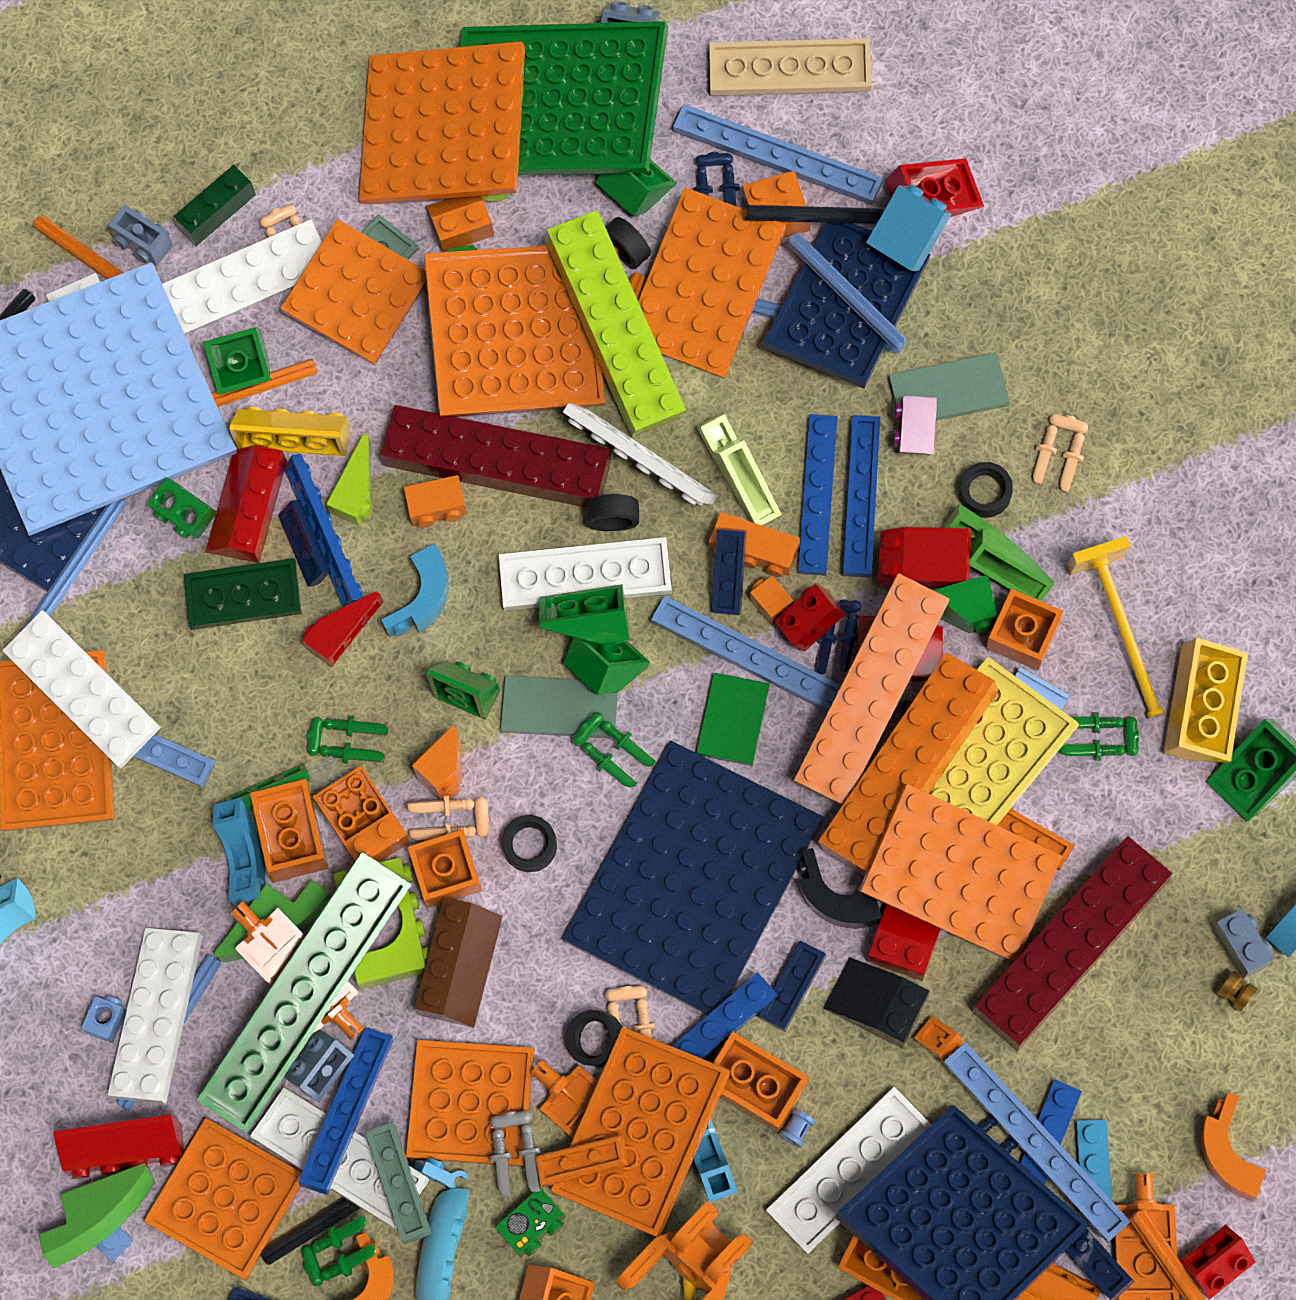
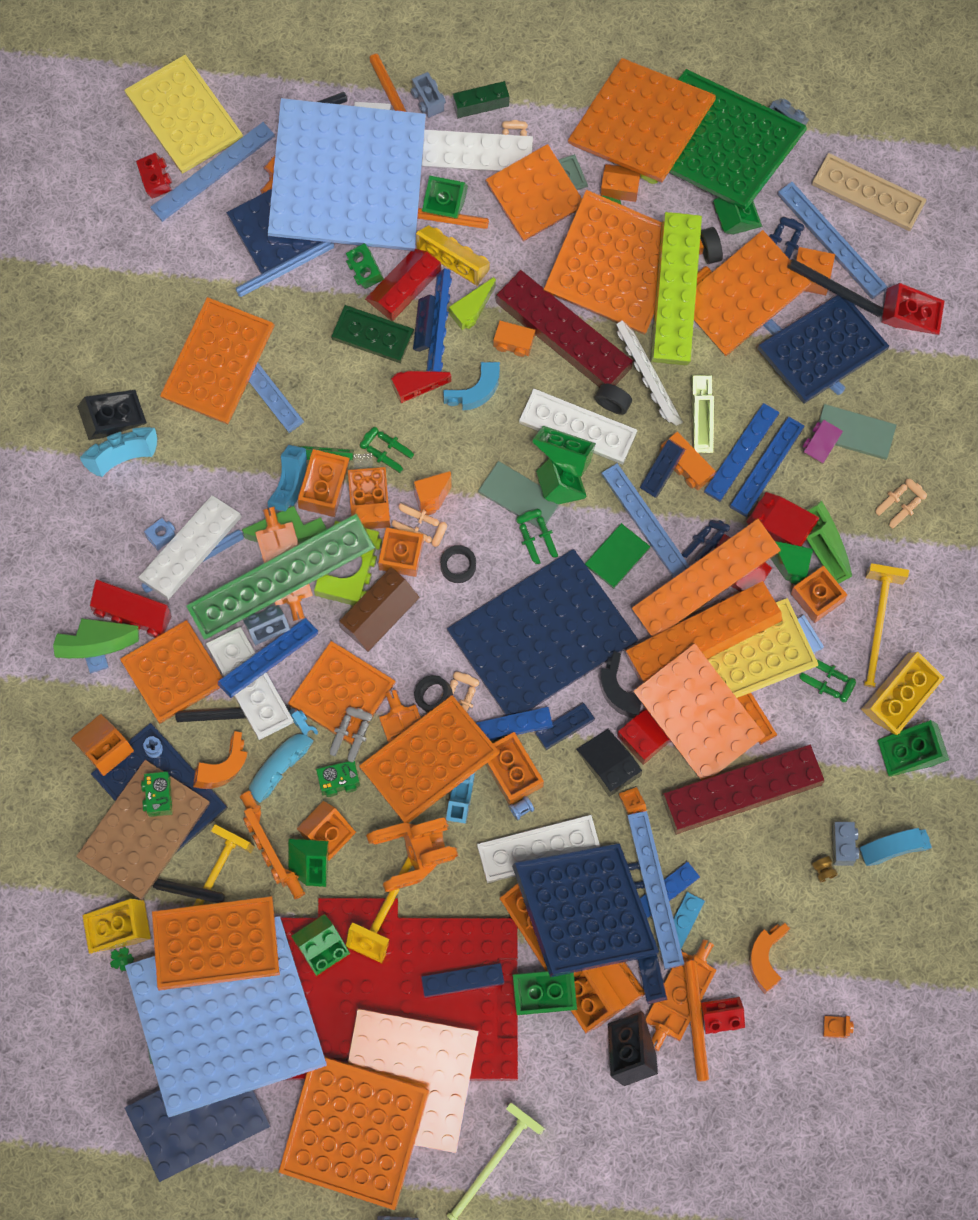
camera: 20 degrees right, 0 degrees up
white plate [2,610,161,768] -> none
green piece [301,1215,376,1287] -> none
sand green plate [365,1122,432,1245] -> none
green slope [426,661,500,720] -> none
orange tile [535,1135,629,1187] -> none
orange brick [750,576,794,625] -> none
red brick [774,583,846,652] -> none
medium blue axle [788,233,906,351] -> none
dark azure brick [866,183,952,271] -> none
black tyre [959,462,1013,518] -> none

